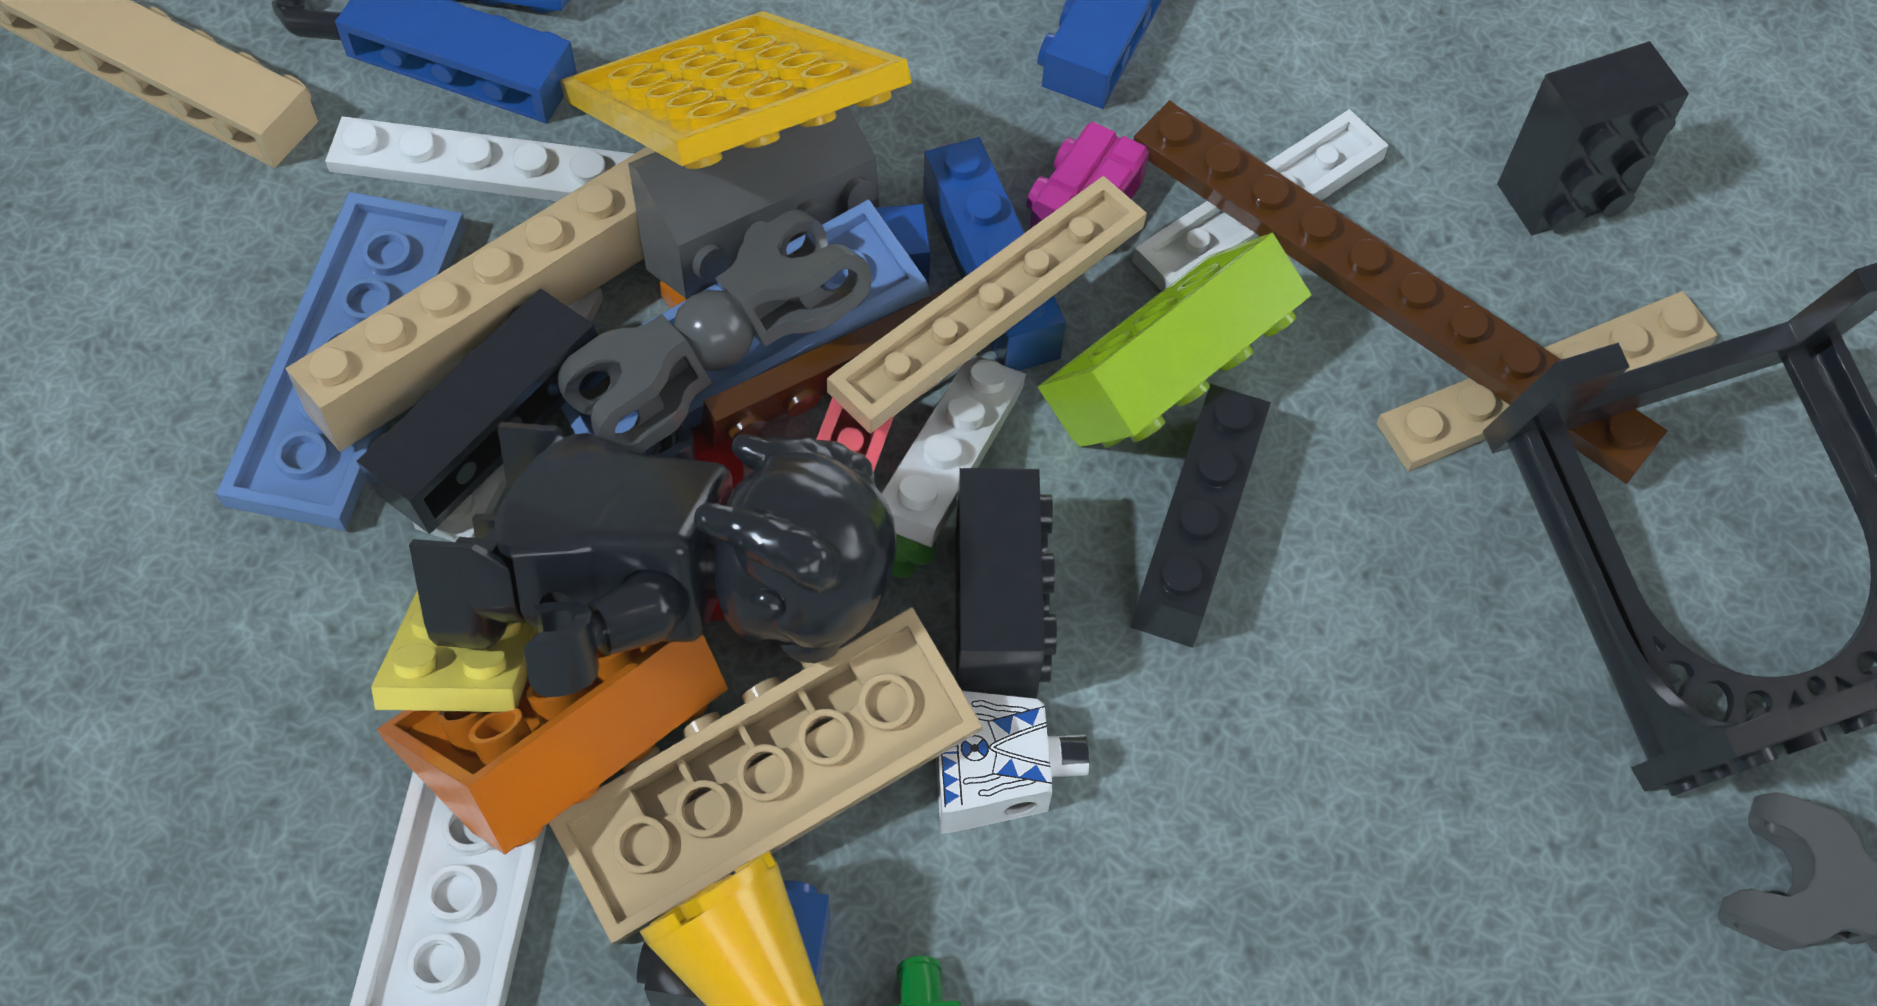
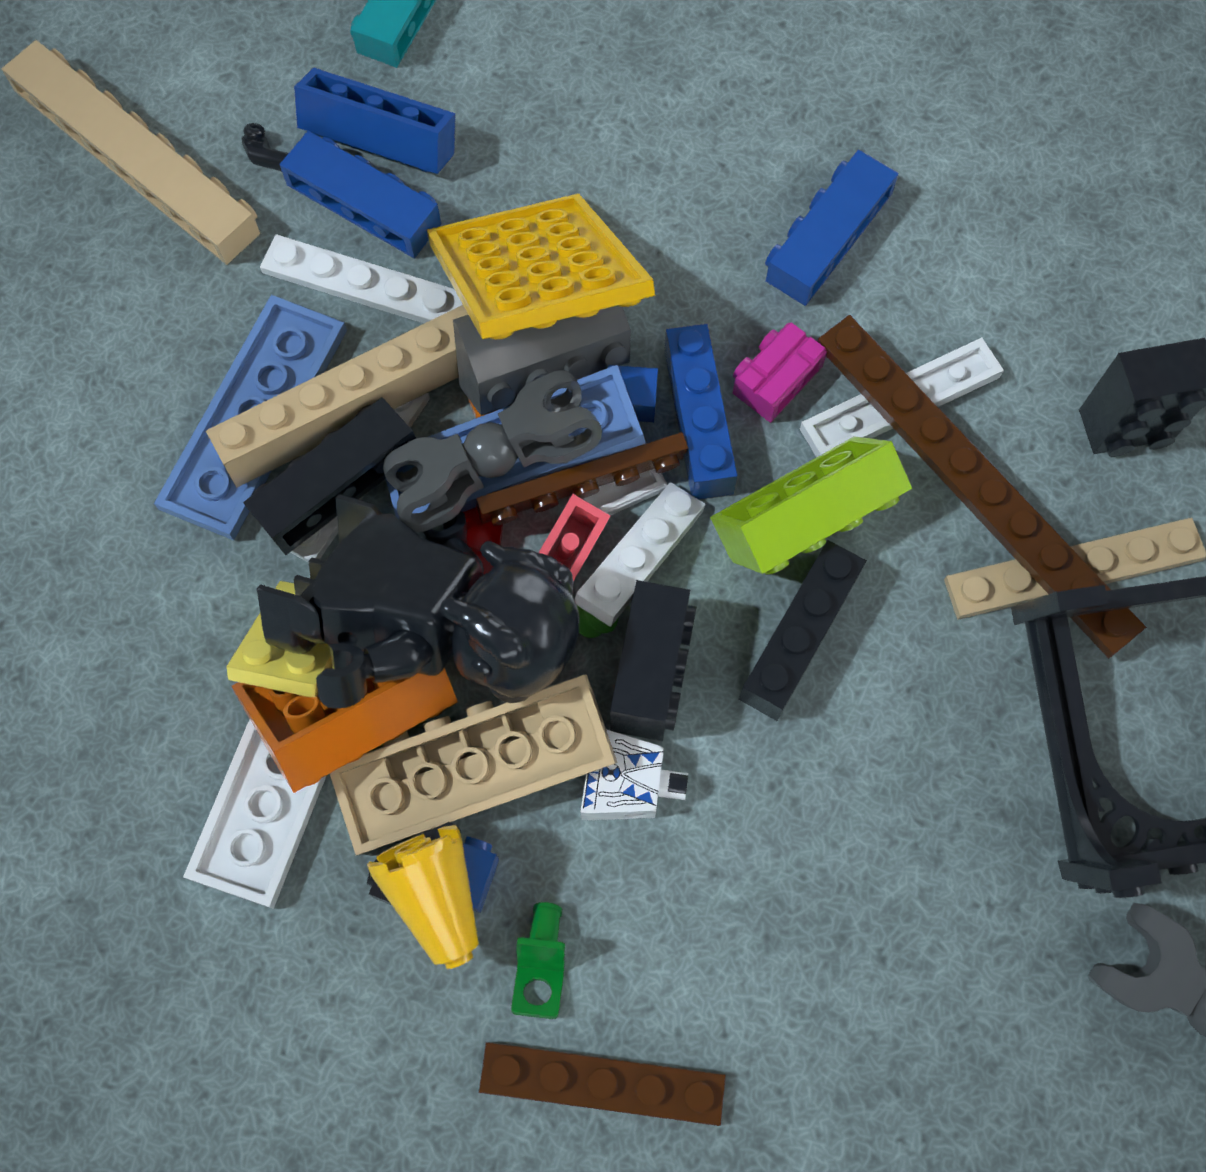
camera: 15 degrees right, 10 degrees up
tan plate [827,176,1147,434] -> none

